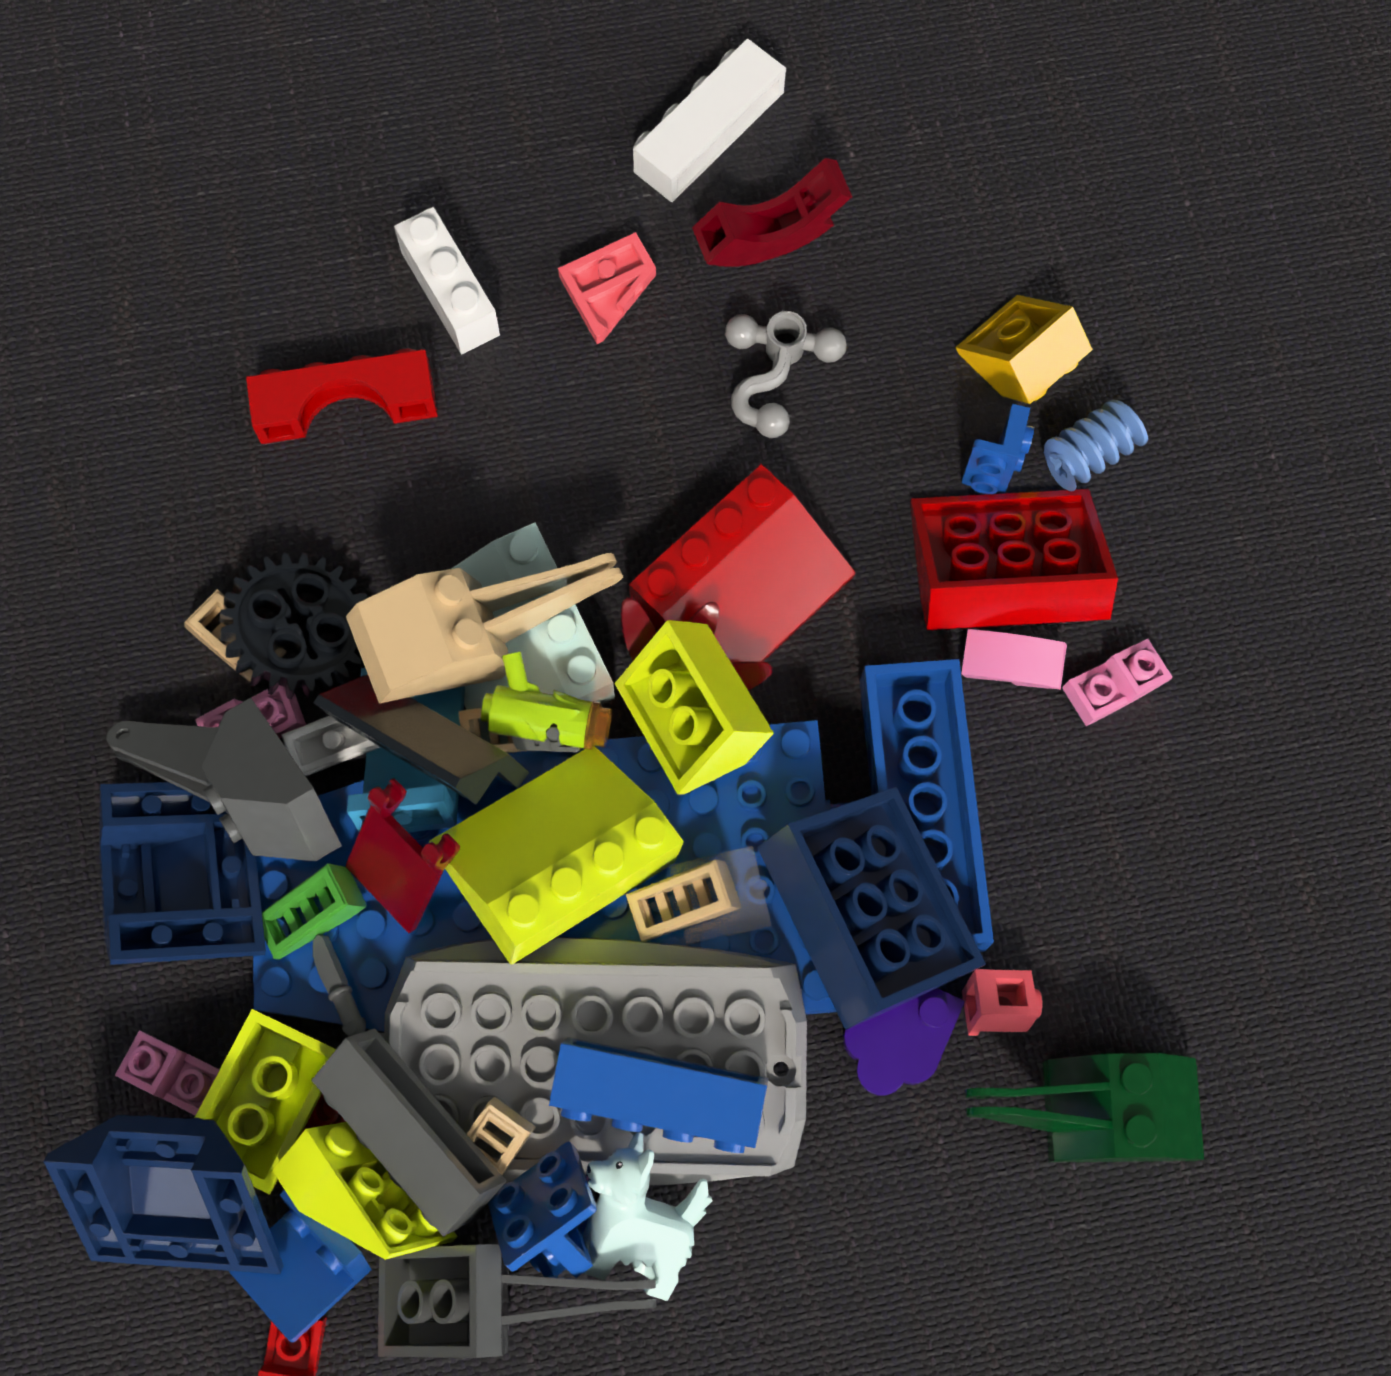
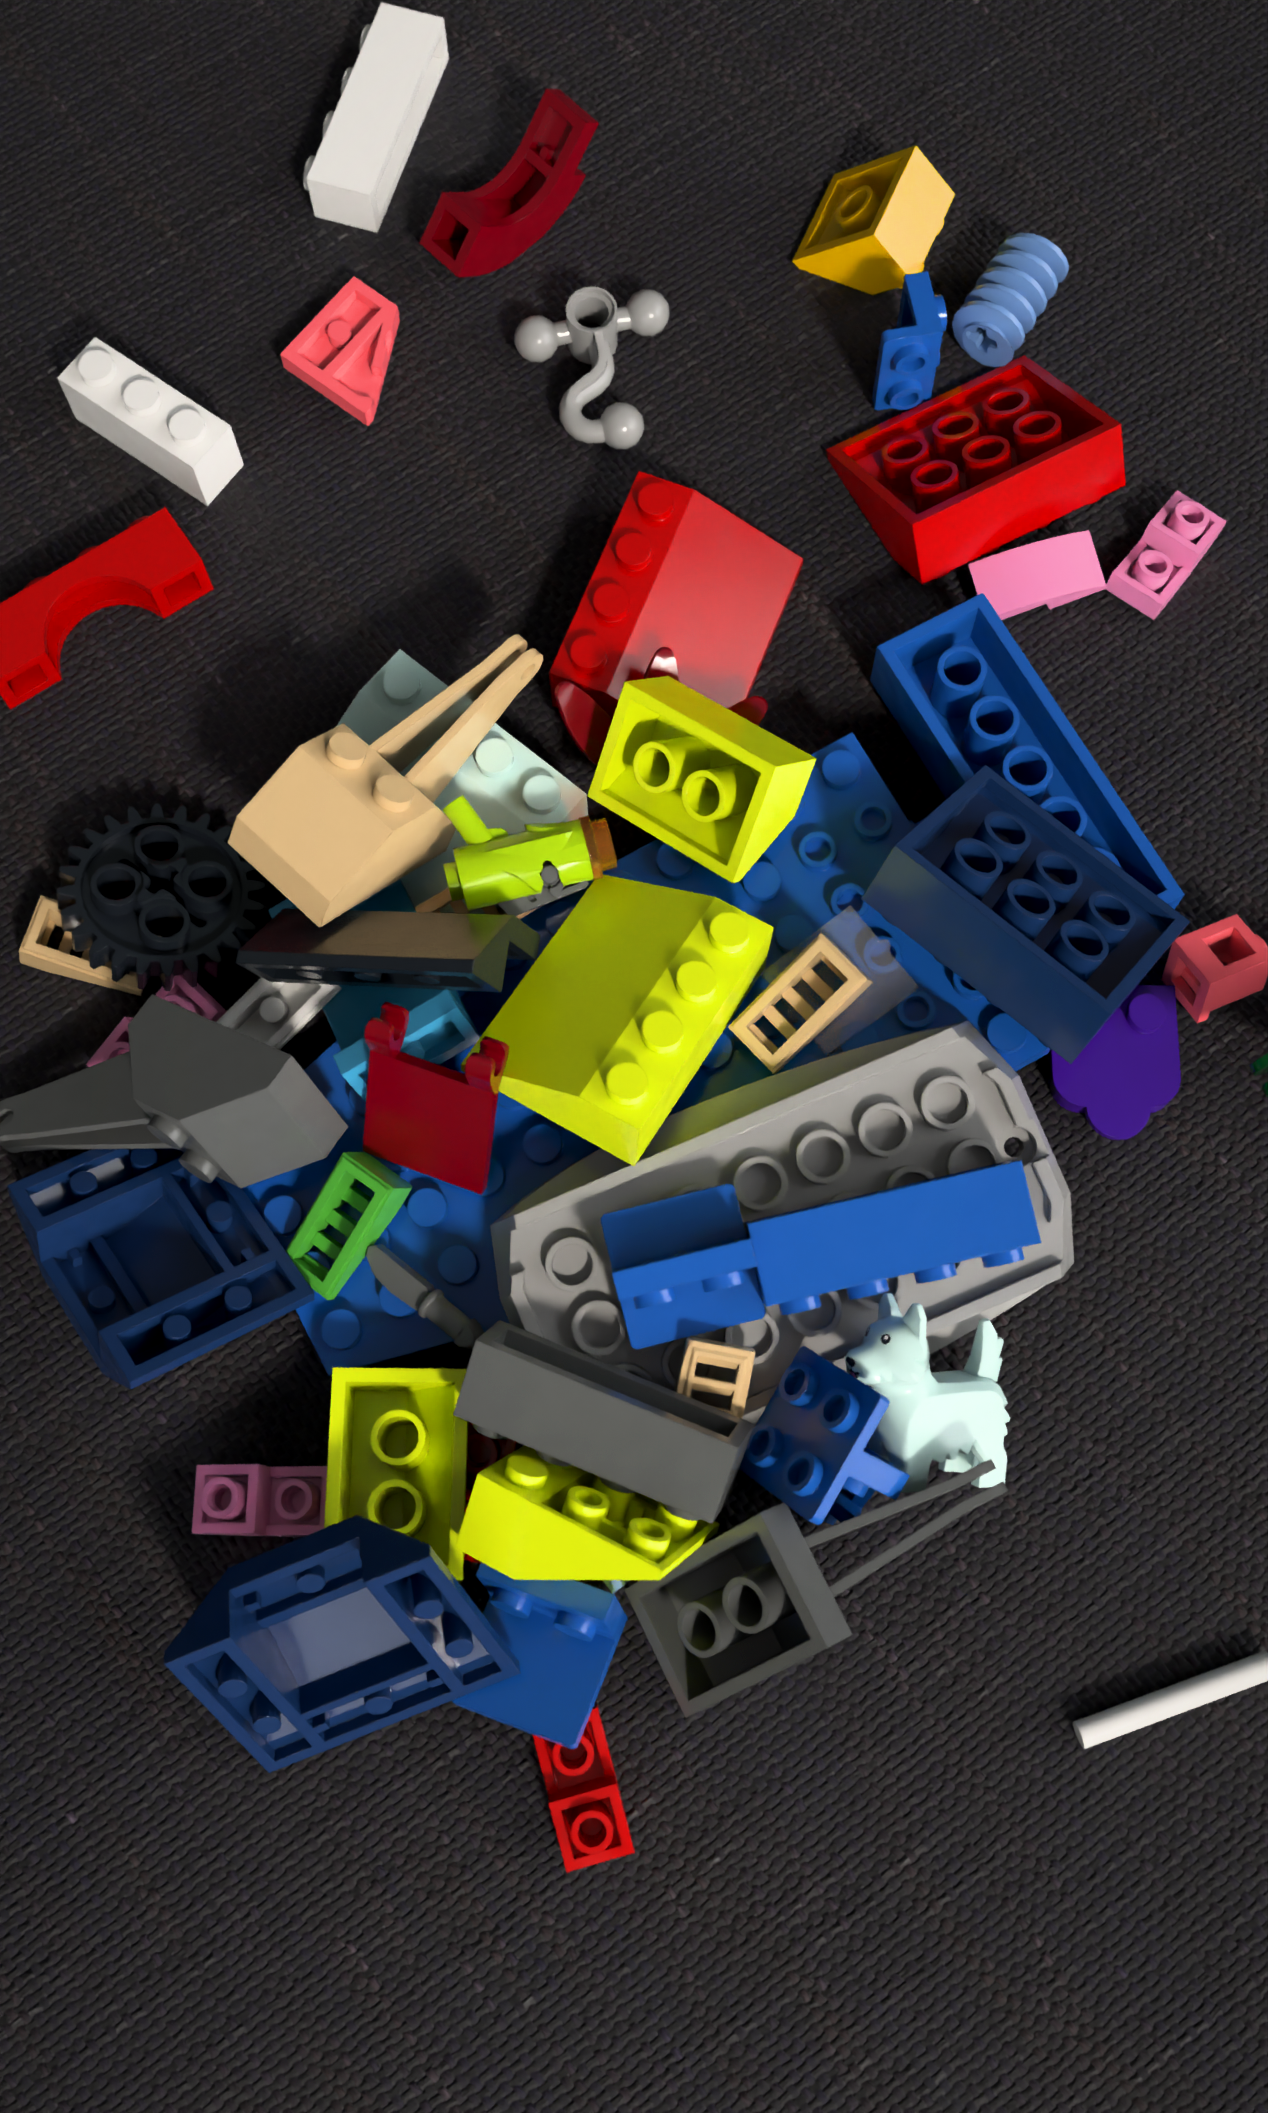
camera: 20 degrees left, 0 degrees up
none -> blue bracket [601,1184,765,1349]

